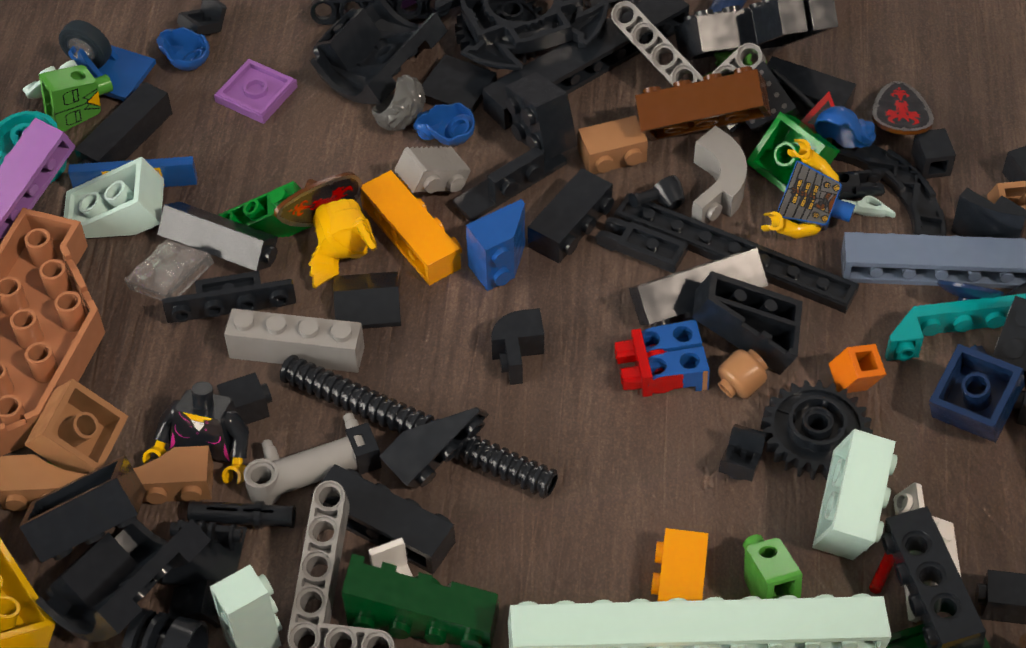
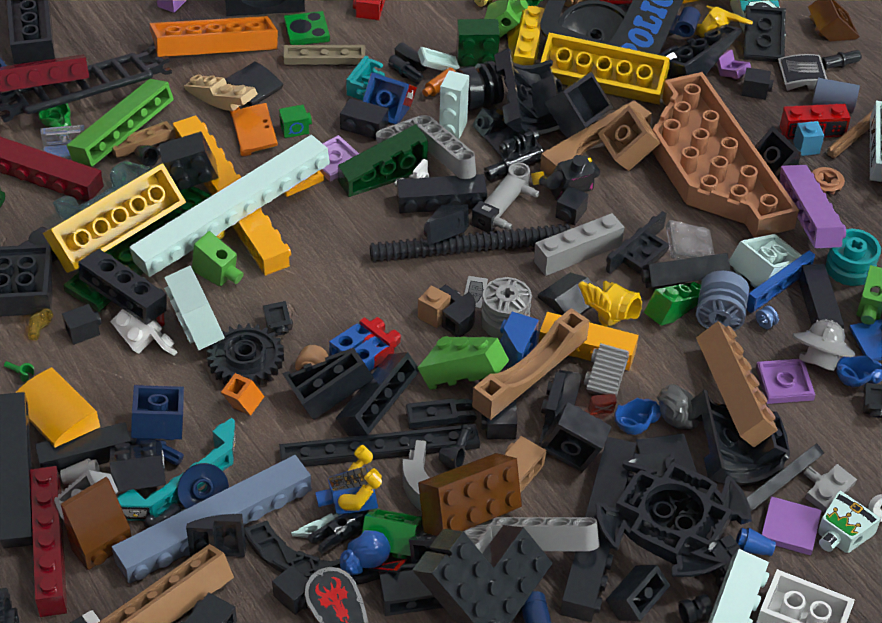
camera: 140 degrees right, 5 degrees down
shield [274,172,362,227] -> none
none -> medium nougat brick [418,285,451,328]
none -> bright green wedge [418,336,509,390]
none -> sticker [464,276,488,308]
none -> medium nougat arch [472,308,590,420]
none -> light grey wheel [481,277,532,339]
none -> clear red tile [588,394,617,415]
none -> sand blue wheel [696,270,749,331]
none -> medium nougat brick [696,321,778,447]
none -> medium blue bush [756,306,779,329]
none -> light grey helmet [792,319,855,371]

